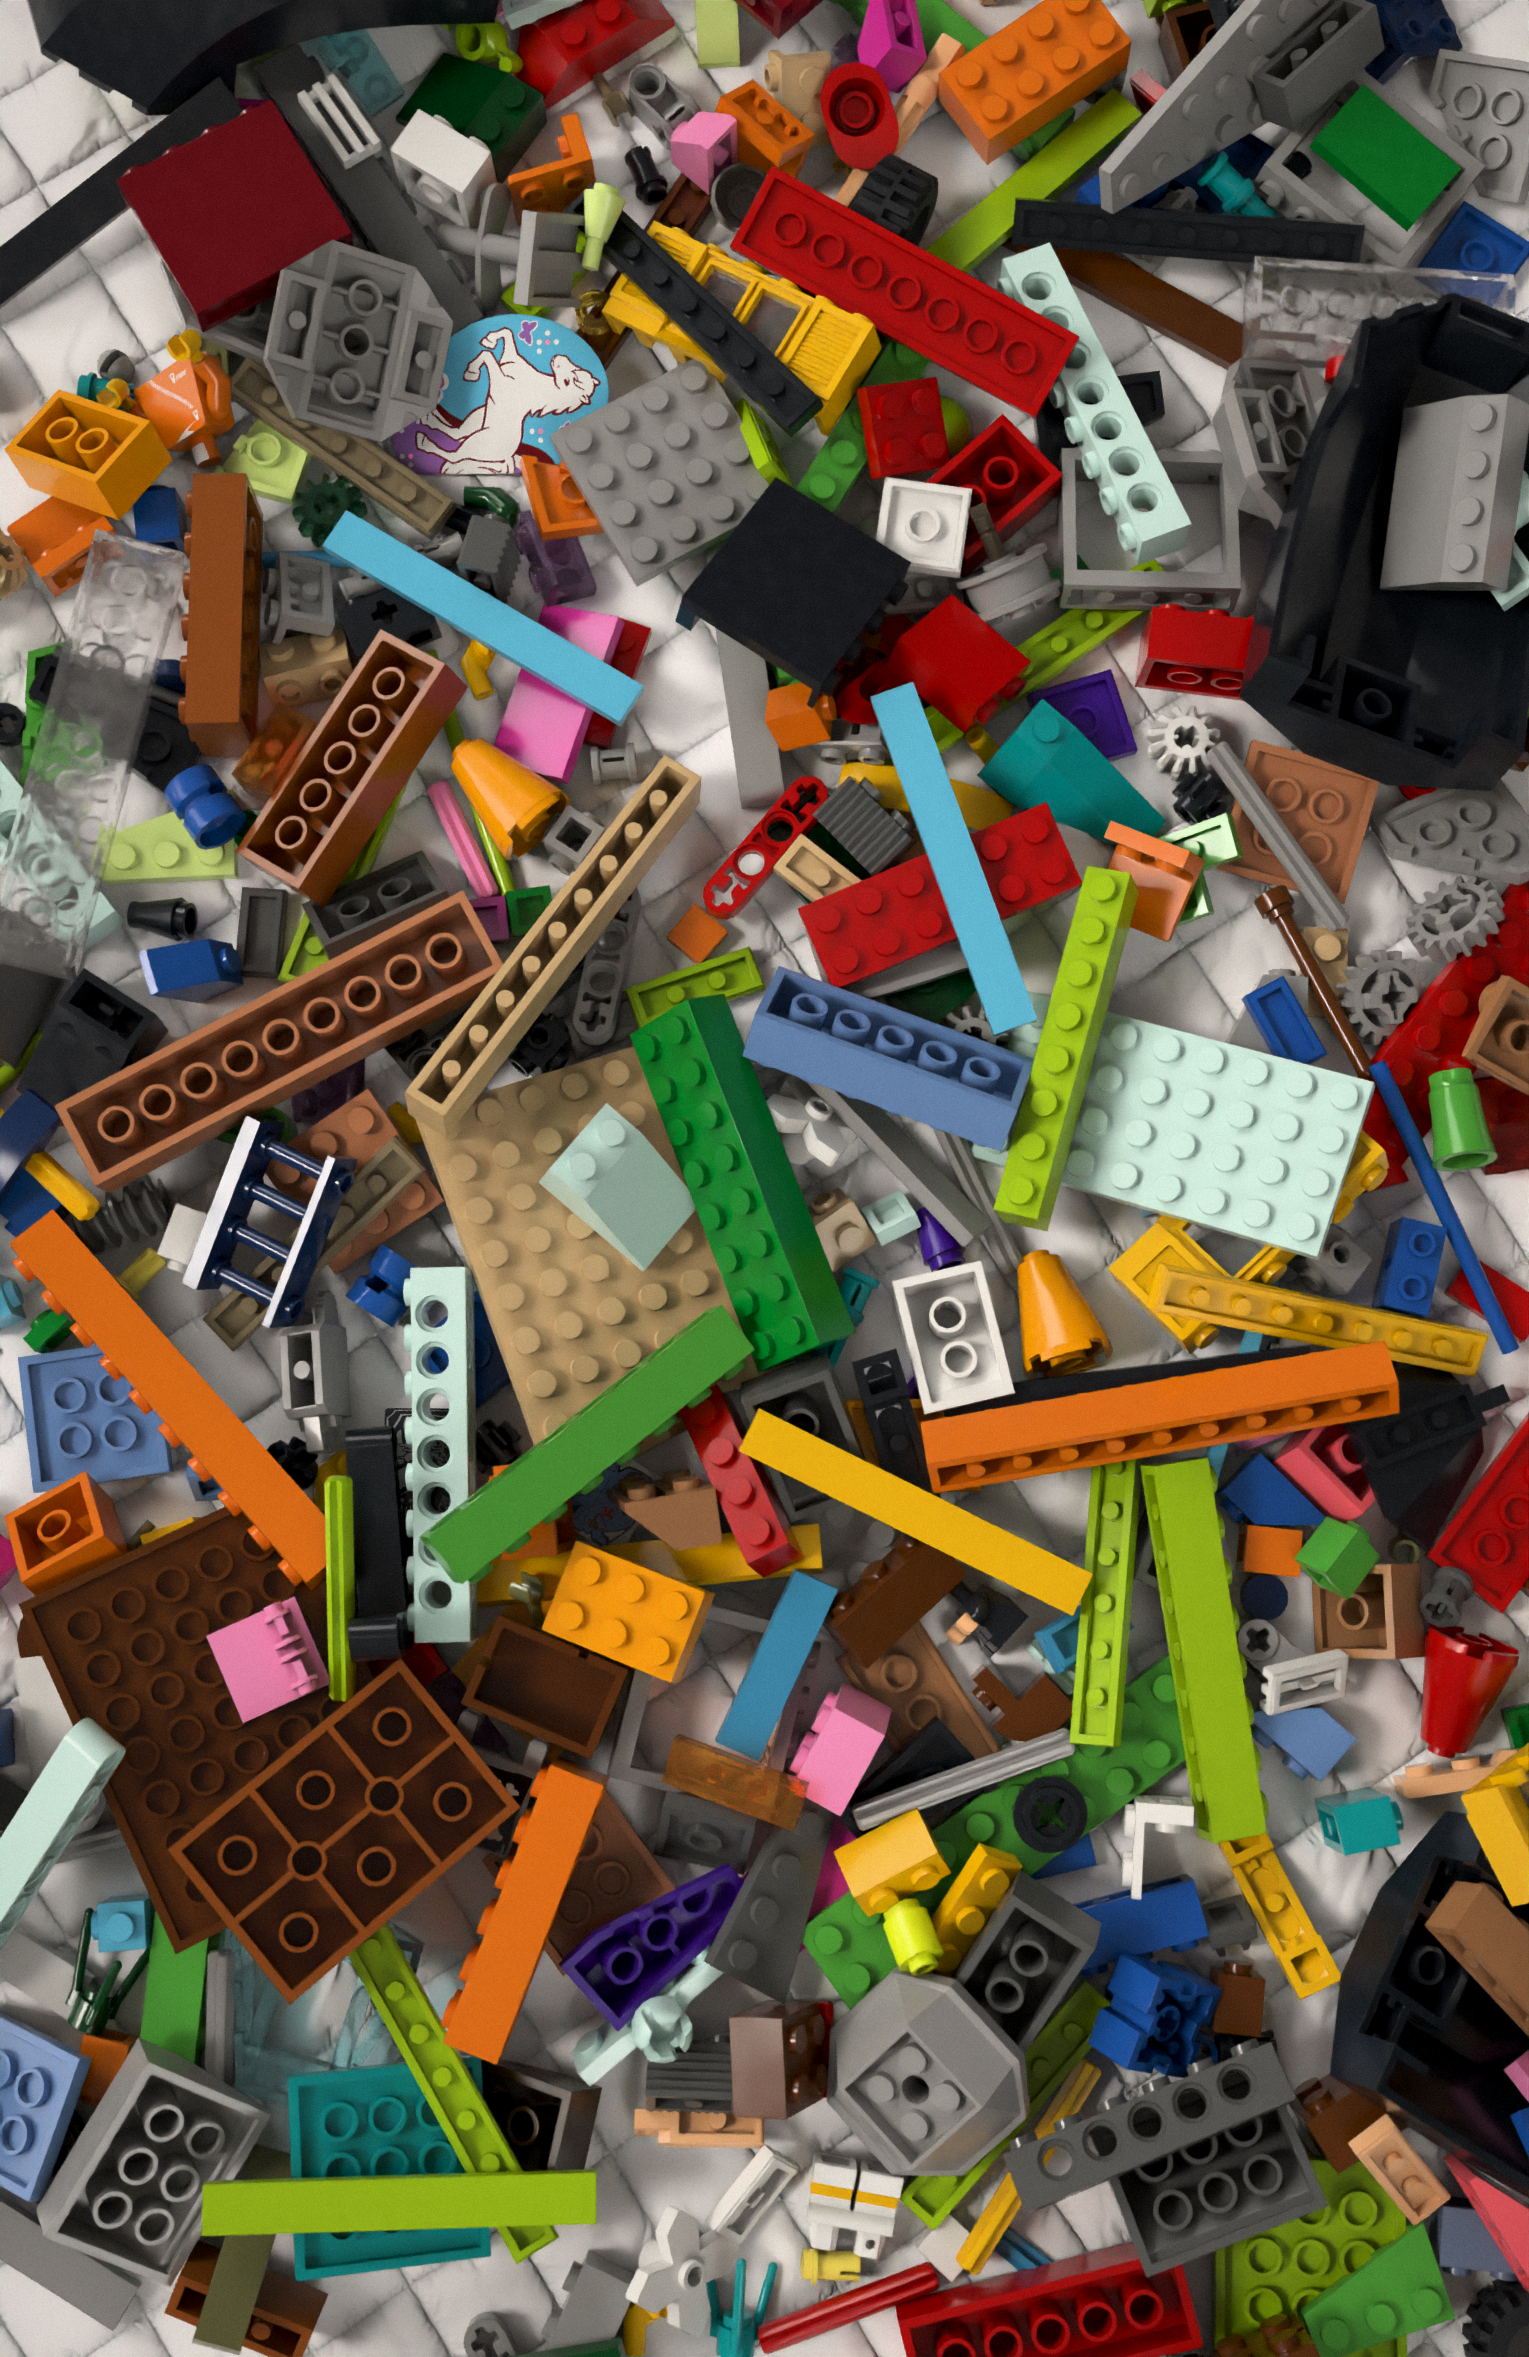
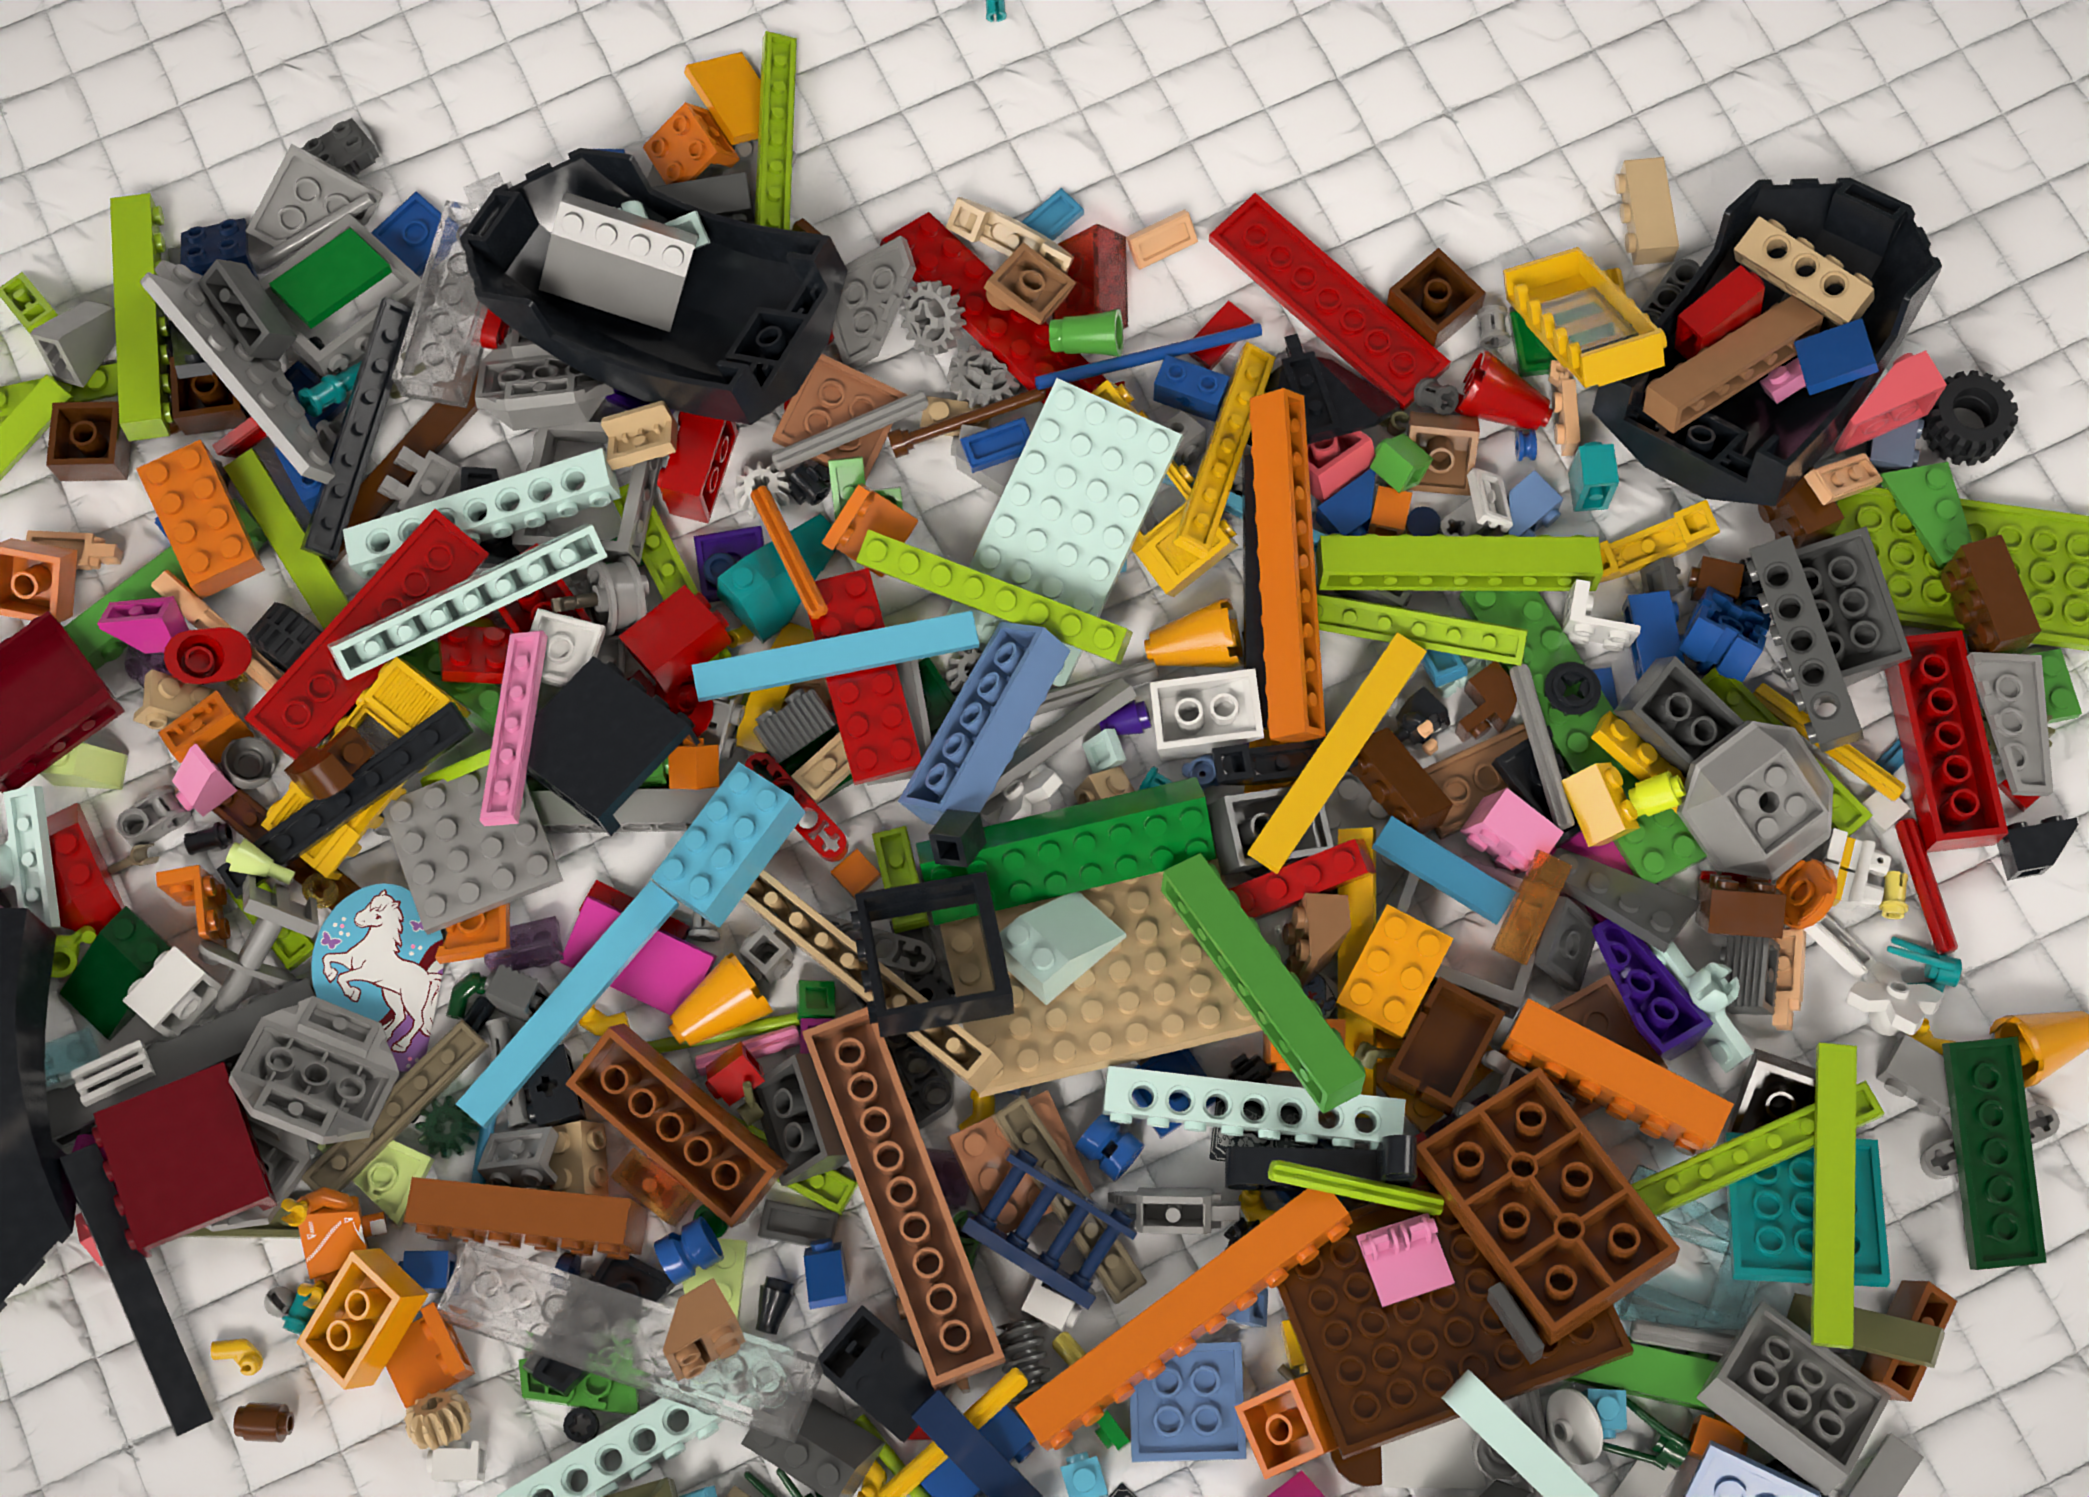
camera: 80 degrees left, 10 degrees down
none -> yellow arm [211,1338,263,1376]
none -> light grey bar [255,193,375,270]
none -> reddish brown brick [284,725,375,800]
none -> light aqua brick [327,524,607,680]
none -> light grey plate [377,446,460,512]
none -> bright pink tile [479,630,548,826]
none -> tan bracket [601,401,678,471]
none -> medium azure brick [651,762,806,928]
none -> medium nougat slope [662,1278,746,1381]
none -> dark blue tile [703,552,737,588]
none -> red brick [705,1041,765,1107]
none -> olive hand [736,1081,764,1127]
none -> orange axle [751,485,828,619]
none -> black window [850,871,1014,1038]
none -> black brick [928,809,987,868]
none -> medium blue plate [1182,754,1220,793]
none -> dark grey tile [1487,1282,1545,1365]
none -> blue bush [1515,430,1537,461]
none -> white dish [1546,1388,1603,1465]
none -> orange tile [1776,859,1837,929]

